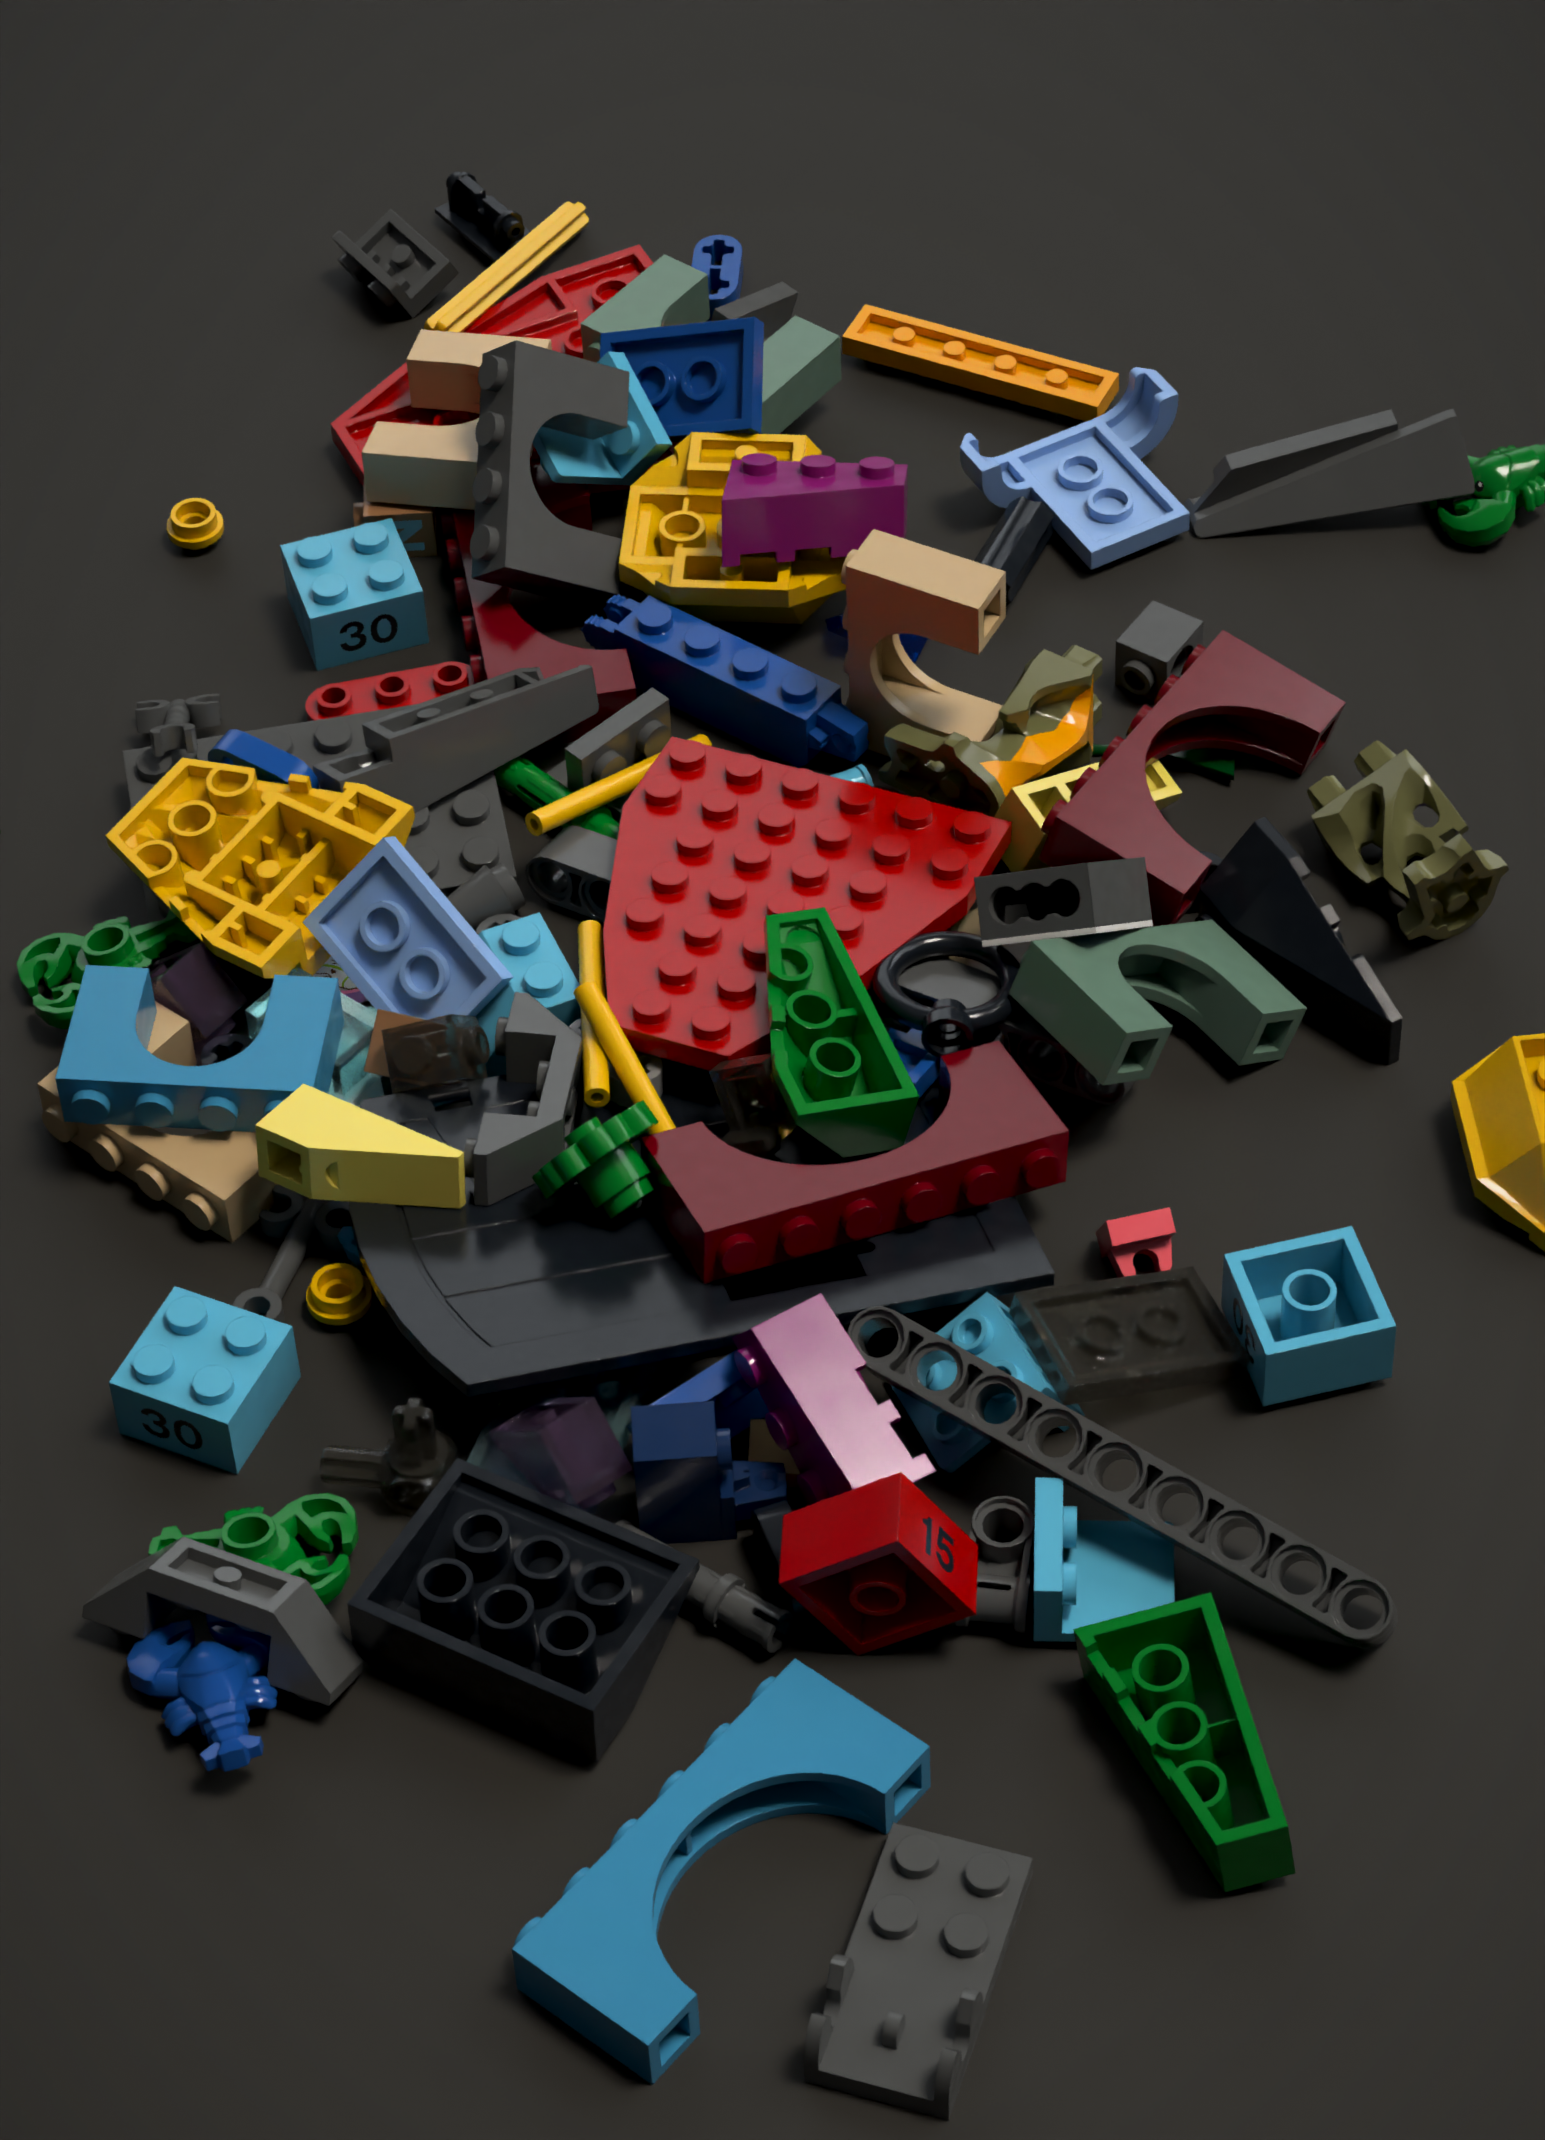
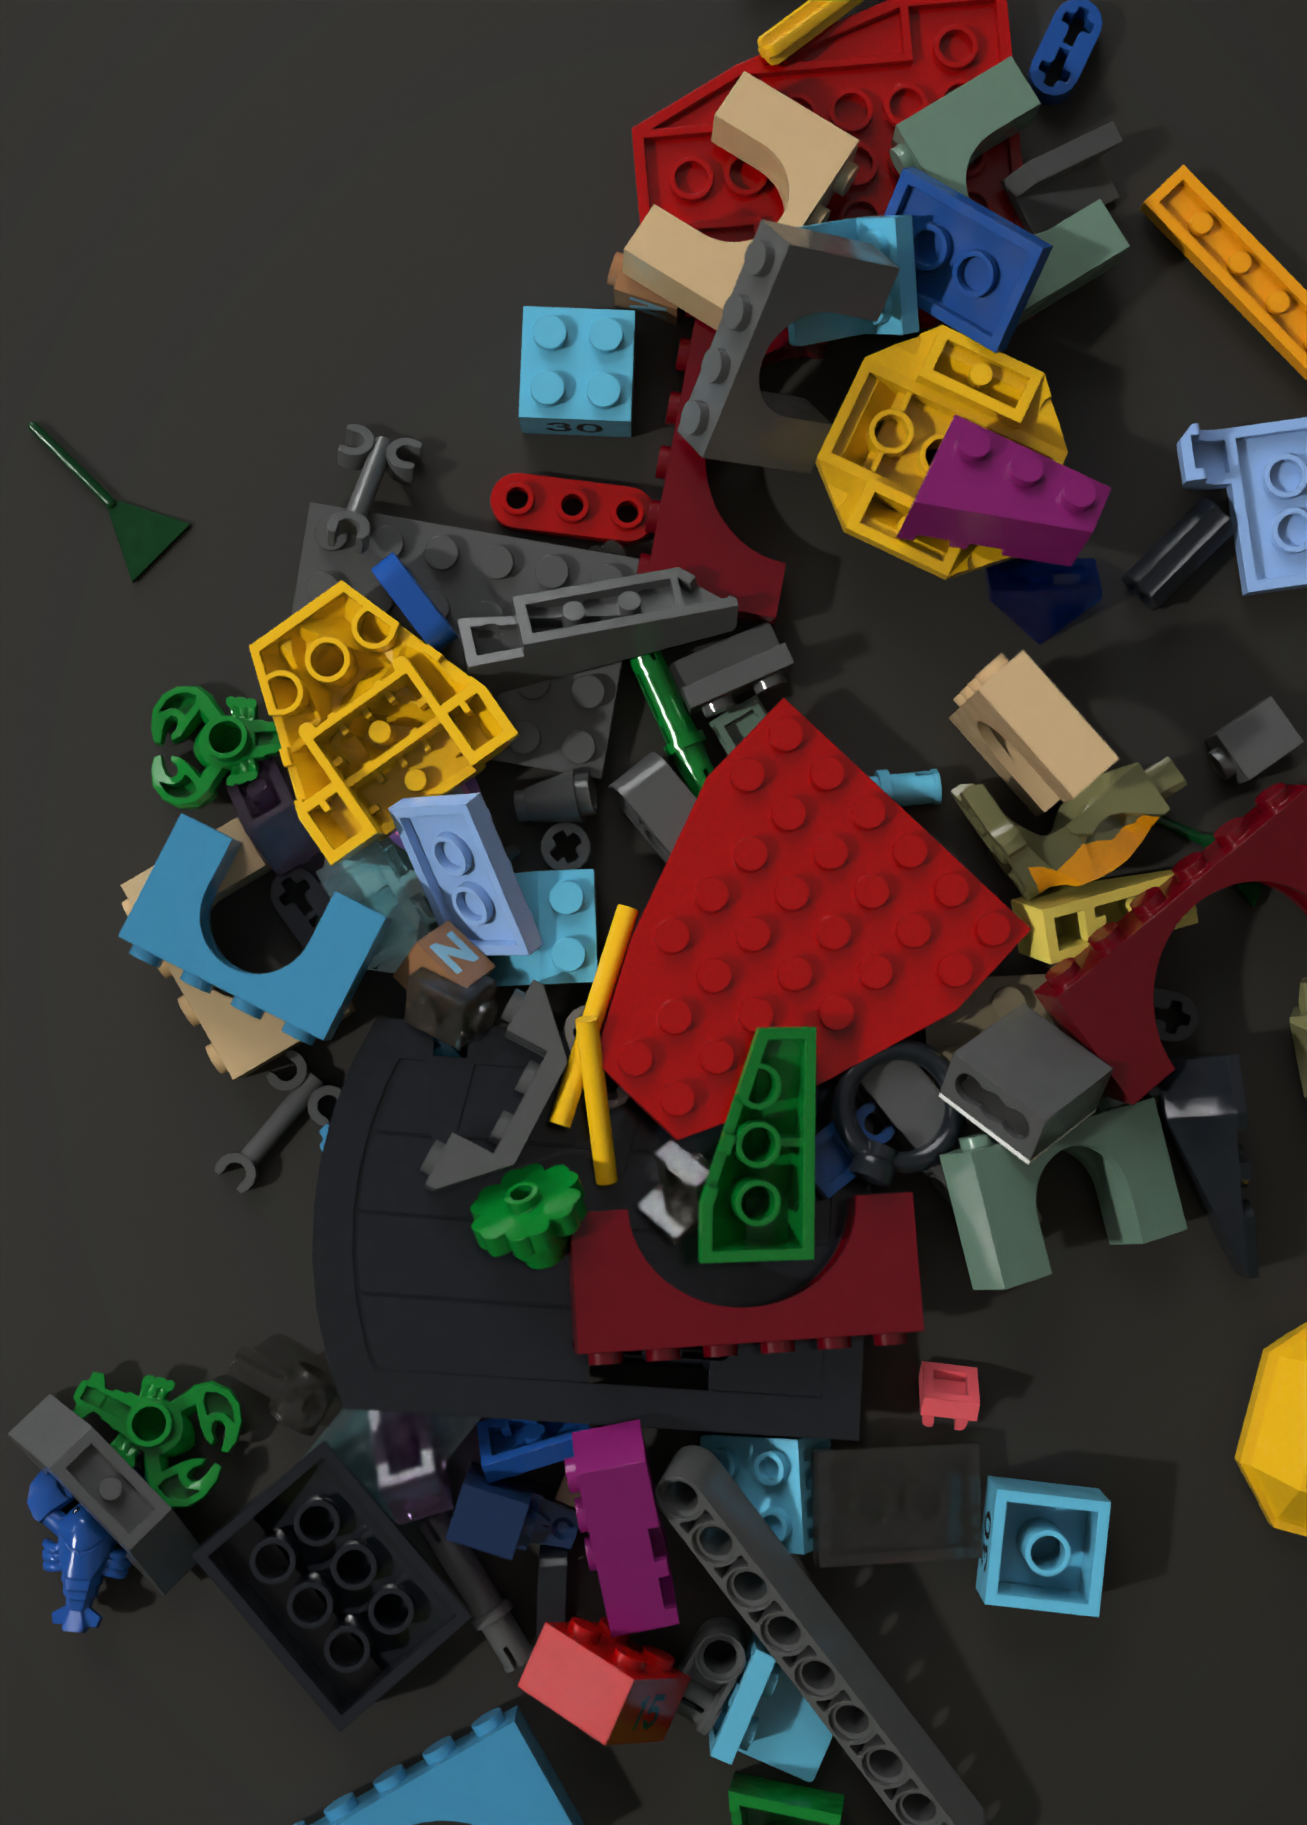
camera: 20 degrees right, 40 degrees up
medium azure brick [109,1286,301,1474] -> none
yellow plate [166,498,224,550] -> none
light yellow slope [255,1083,466,1209] -> none
yellow plate [306,1263,373,1326] -> none
yellow piece [525,734,712,836] -> none
blue hinge [581,594,869,768] -> none

